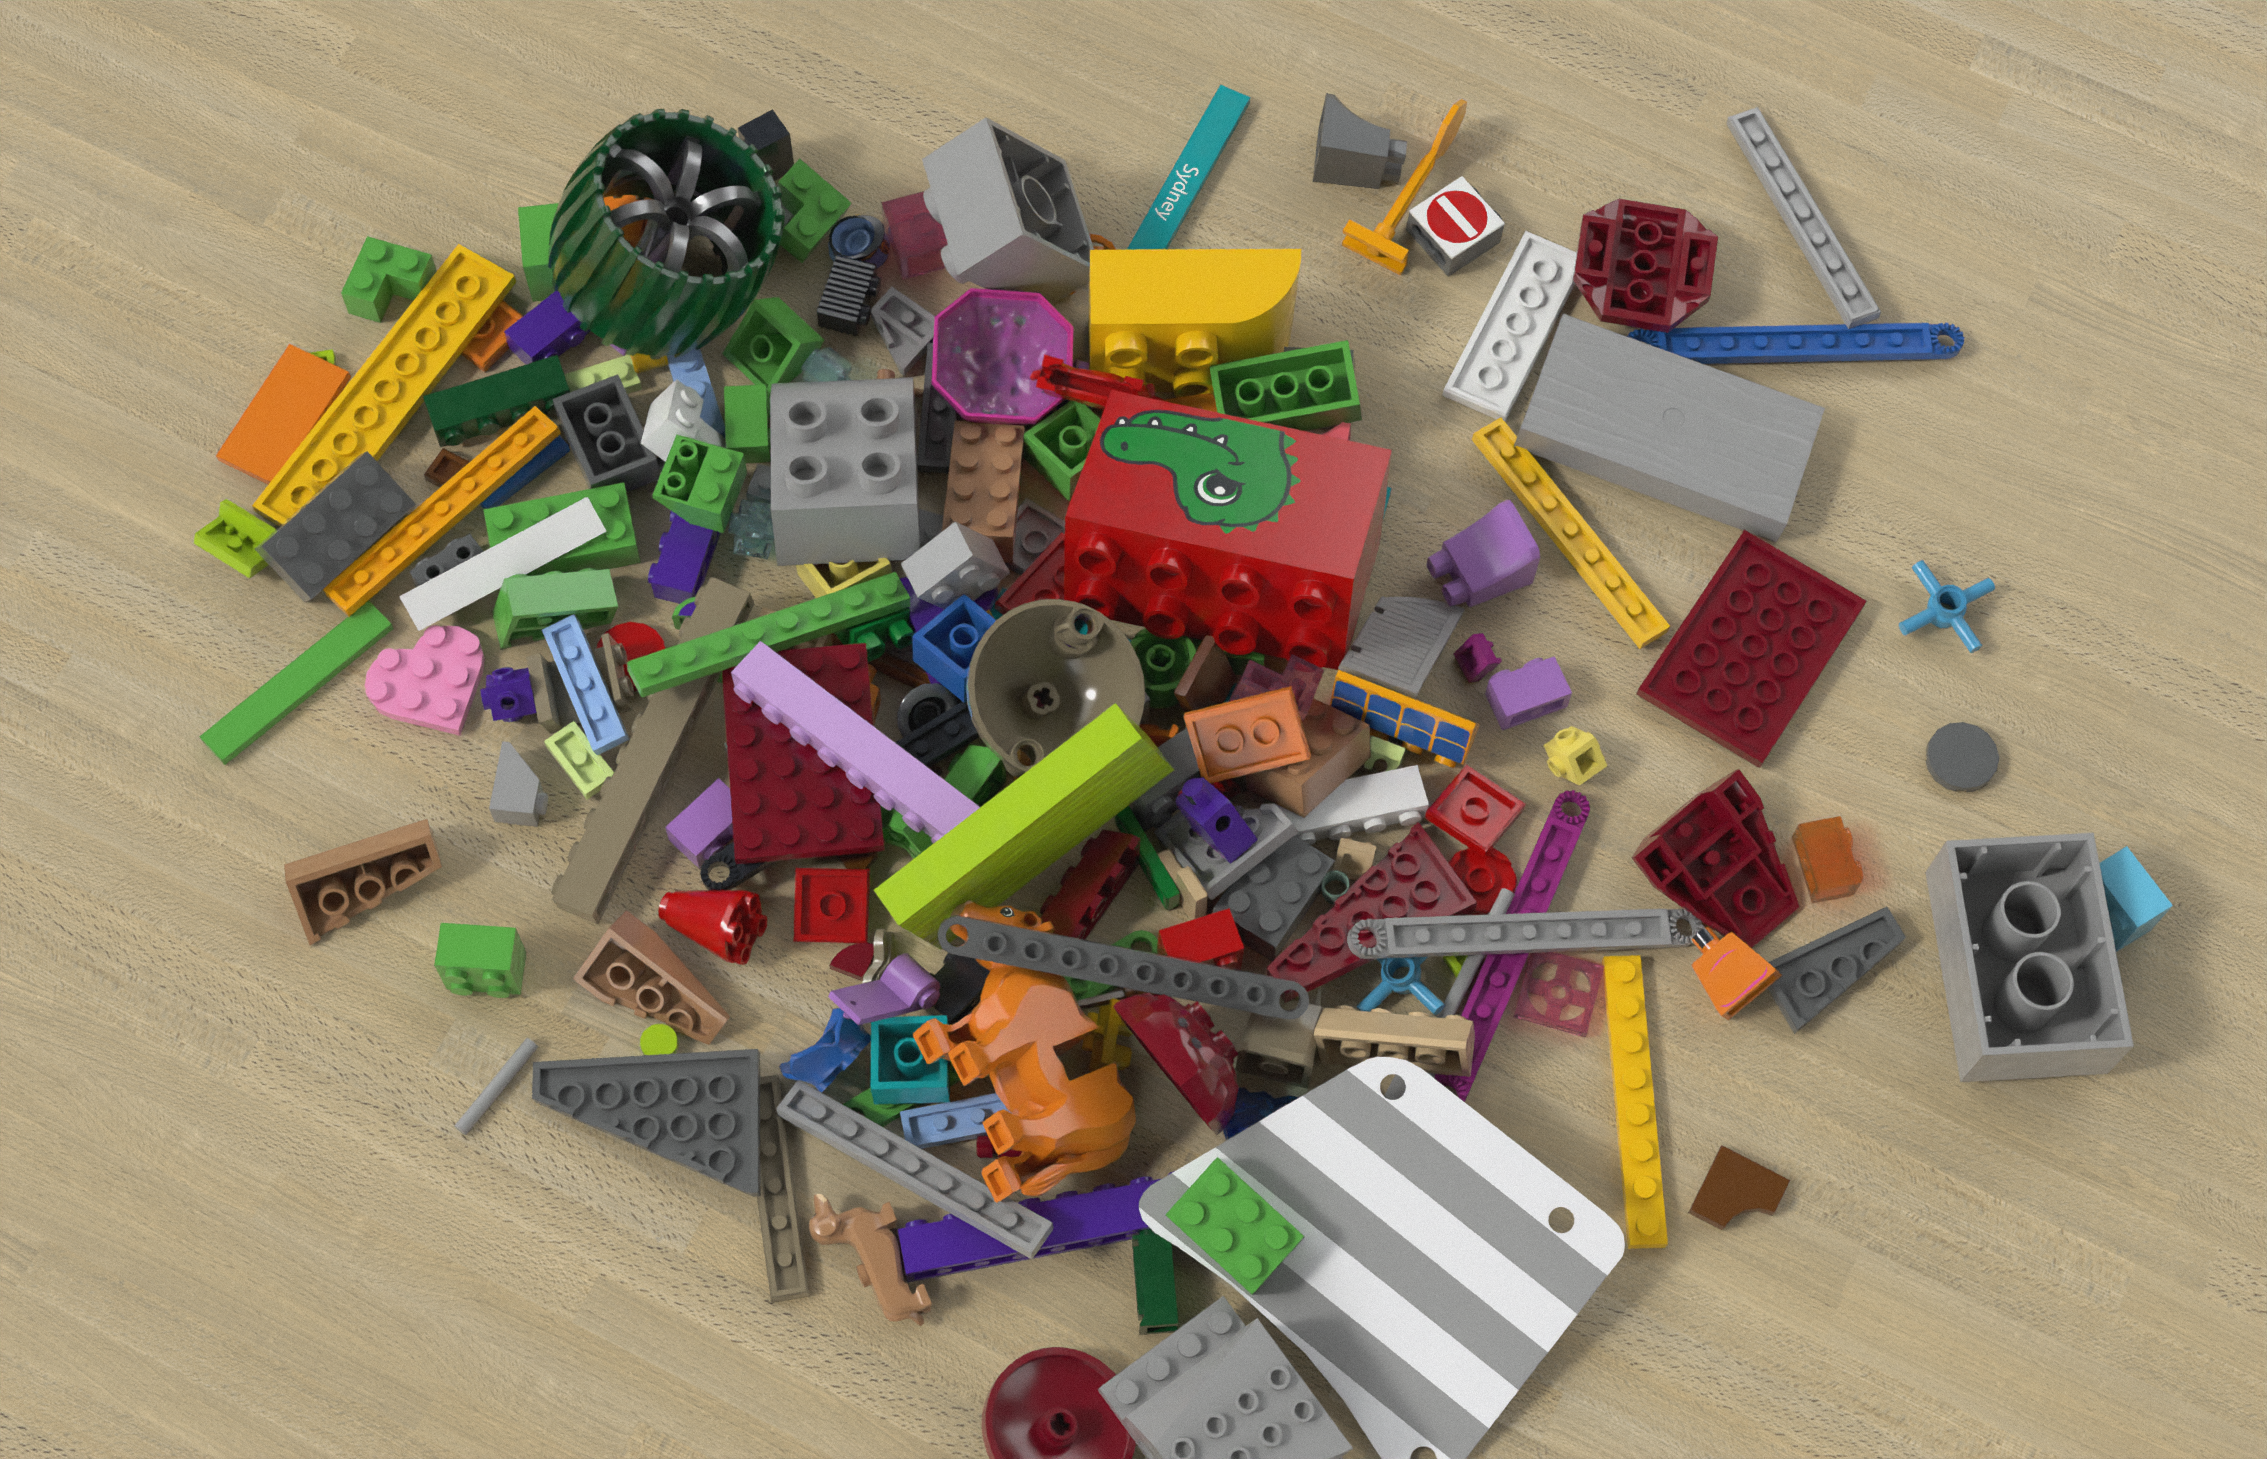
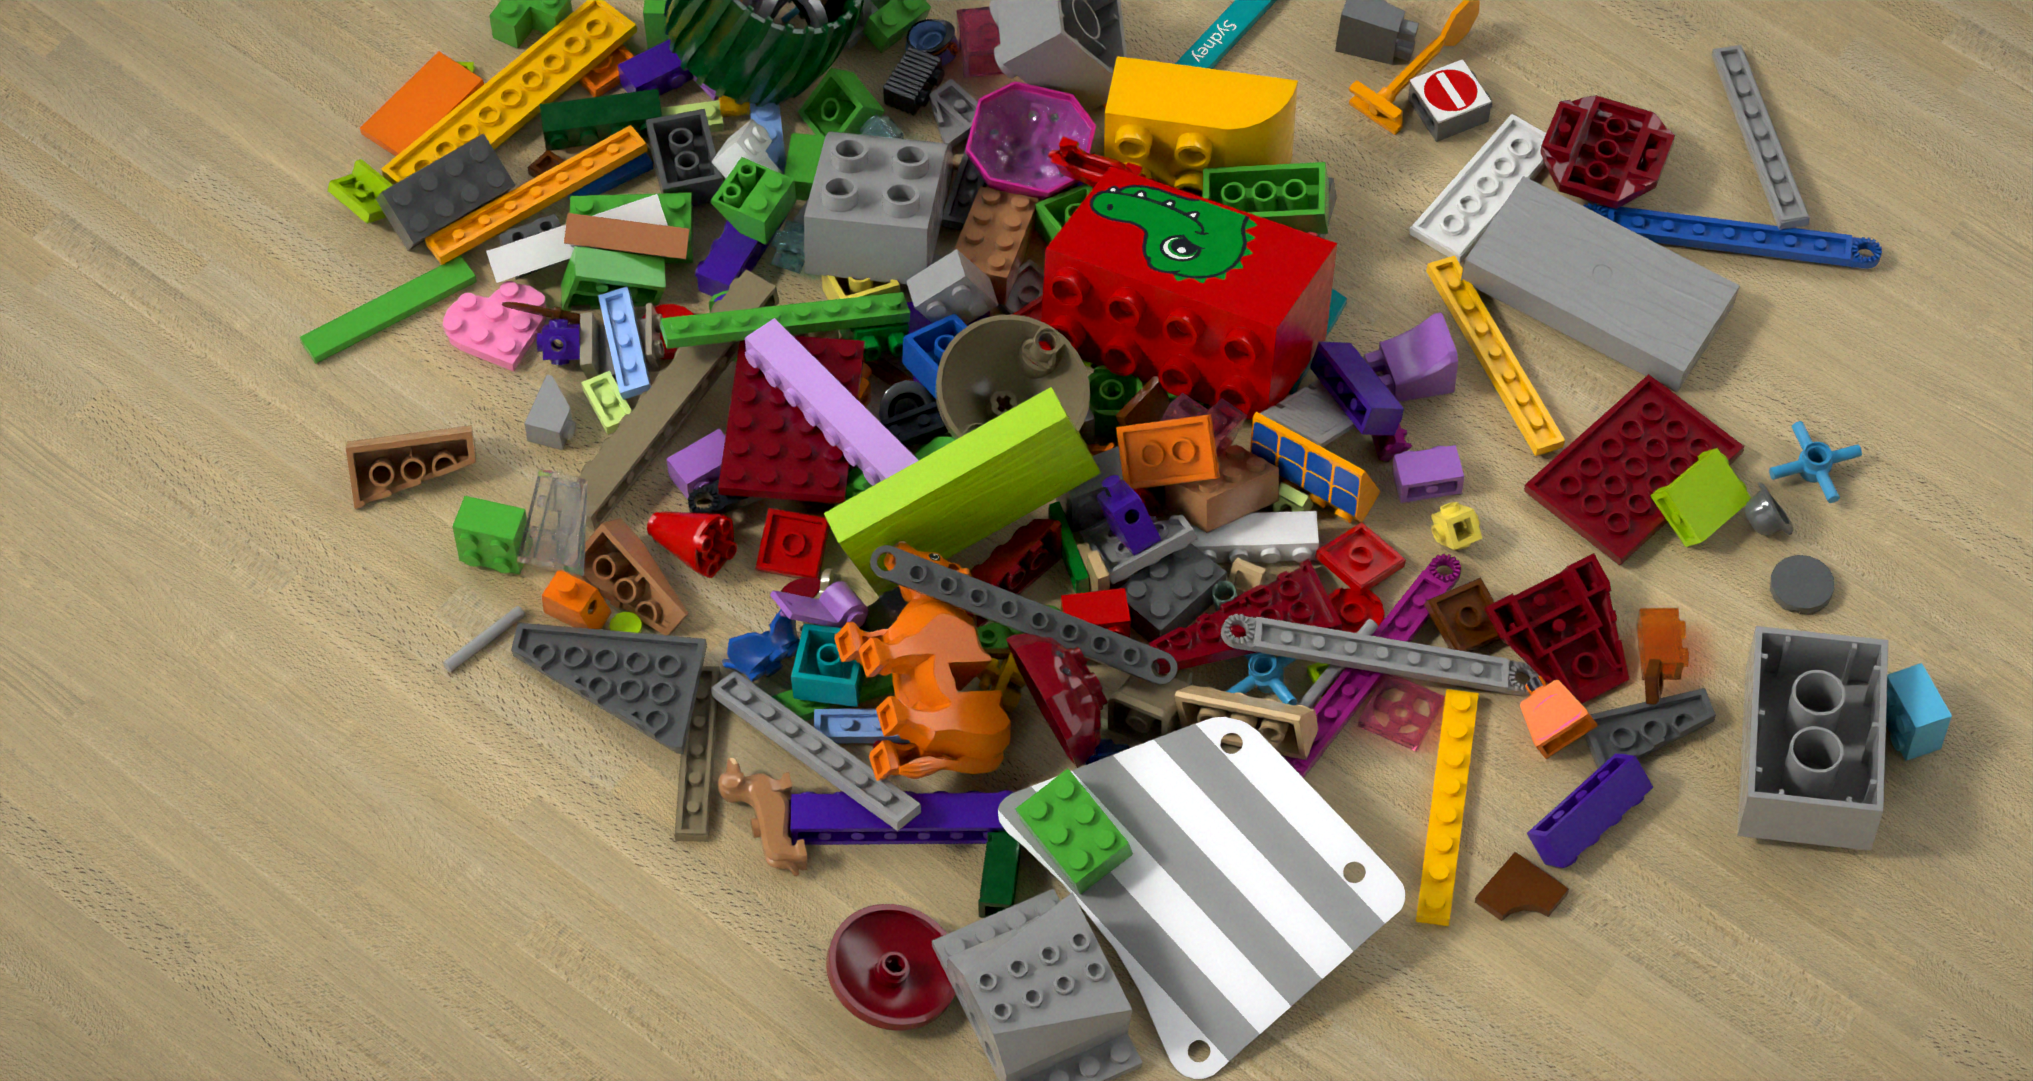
camera: 15 degrees right, 10 degrees down
none -> reddish brown piece [502,302,580,324]
none -> clear wedge [517,469,588,576]
none -> orange torso [542,570,612,630]
none -> nougat tile [564,213,690,260]
none -> dark purple brick [1310,341,1404,435]
none -> reddish brown tile [1424,577,1501,652]
none -> dark purple brick [1527,753,1653,868]
none -> reddish brown tile [1644,659,1664,704]
none -> lime panel [1650,448,1751,547]
none -> dark grey hat [1745,482,1794,536]

